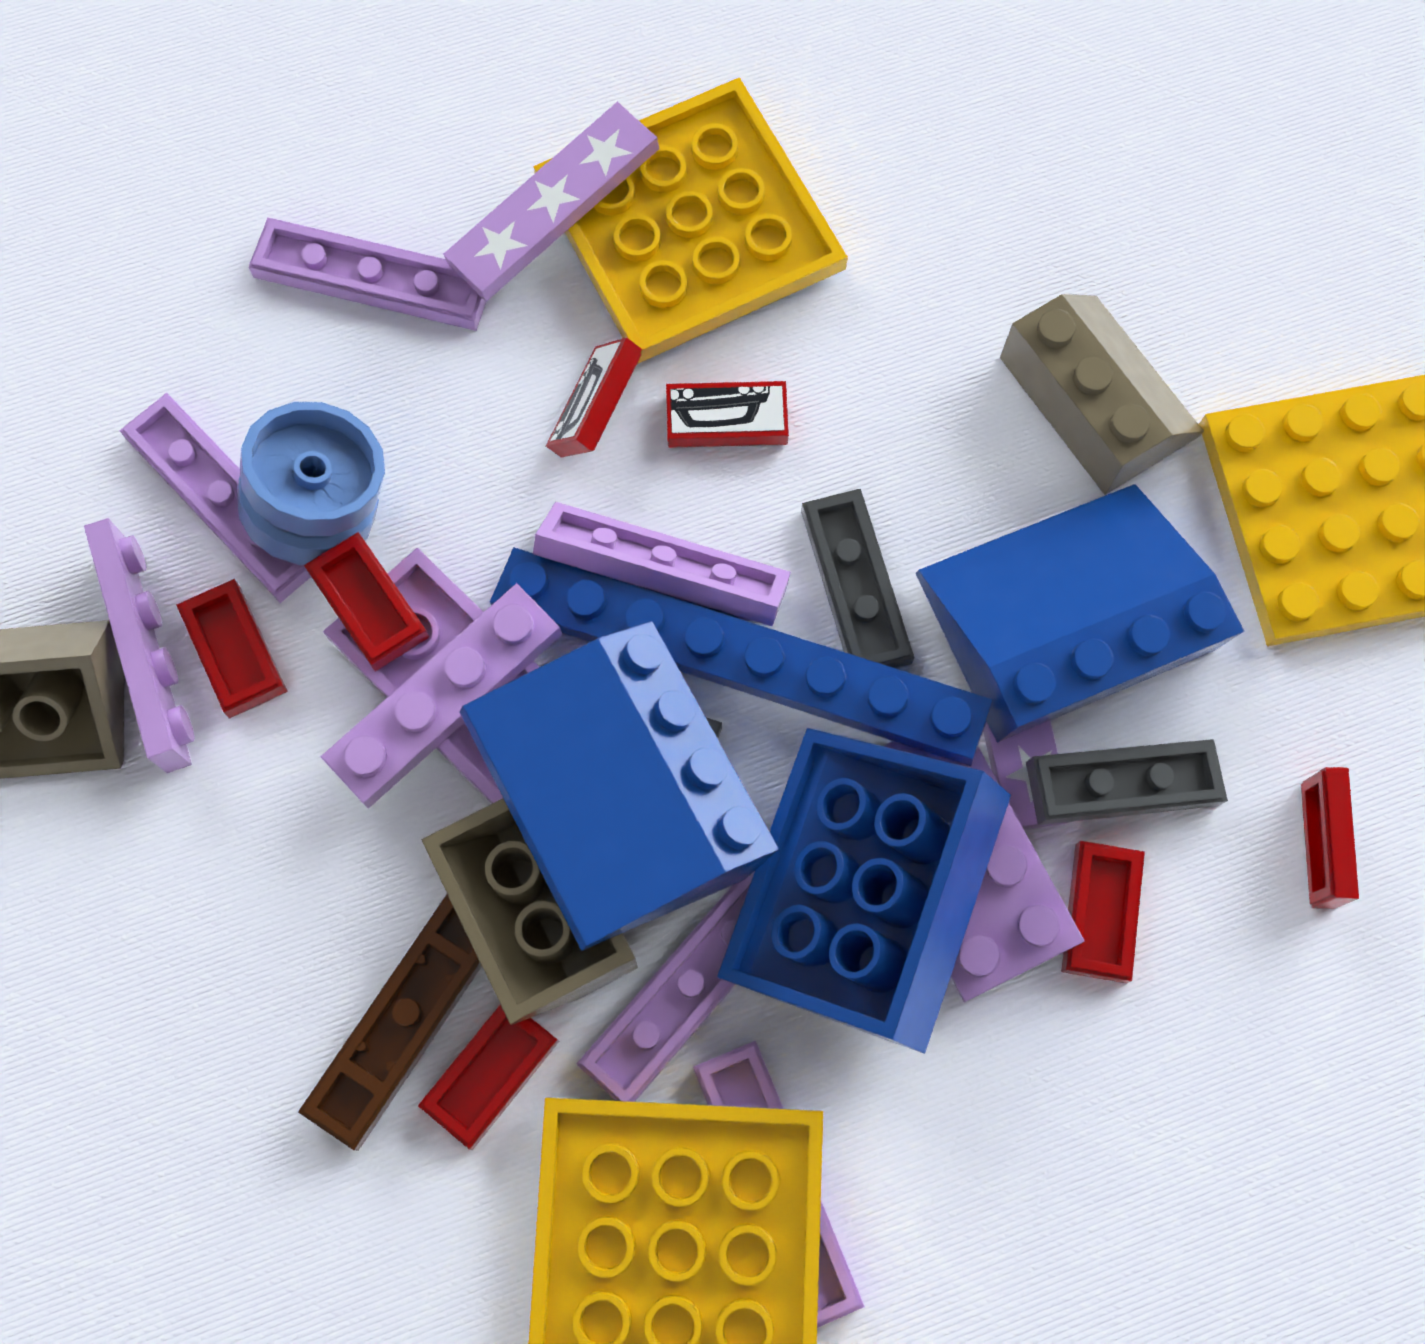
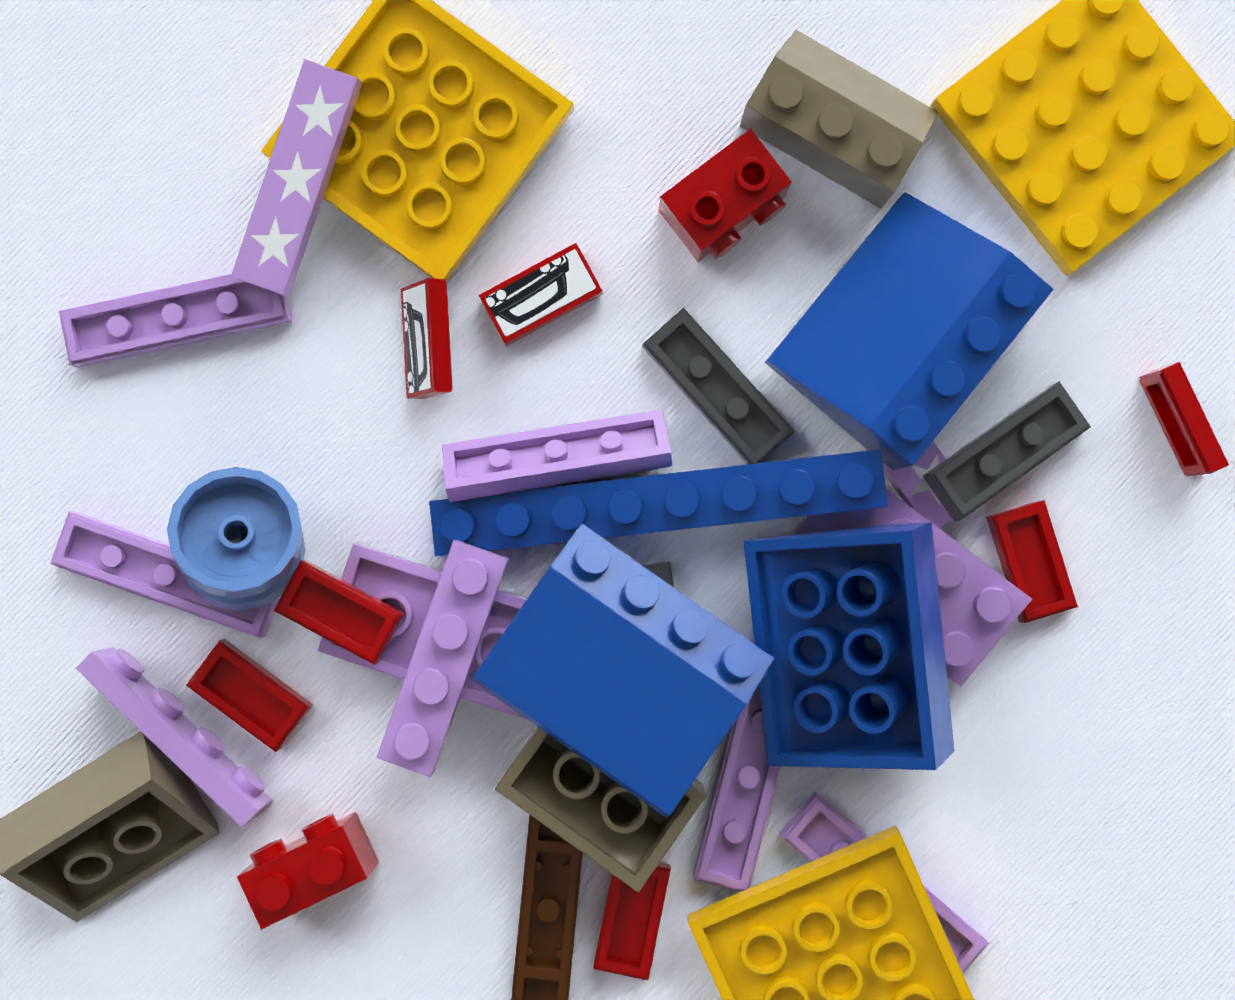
camera: 25 degrees left, 15 degrees up
none -> red brick [237,812,379,930]
none -> red brick [658,128,792,262]

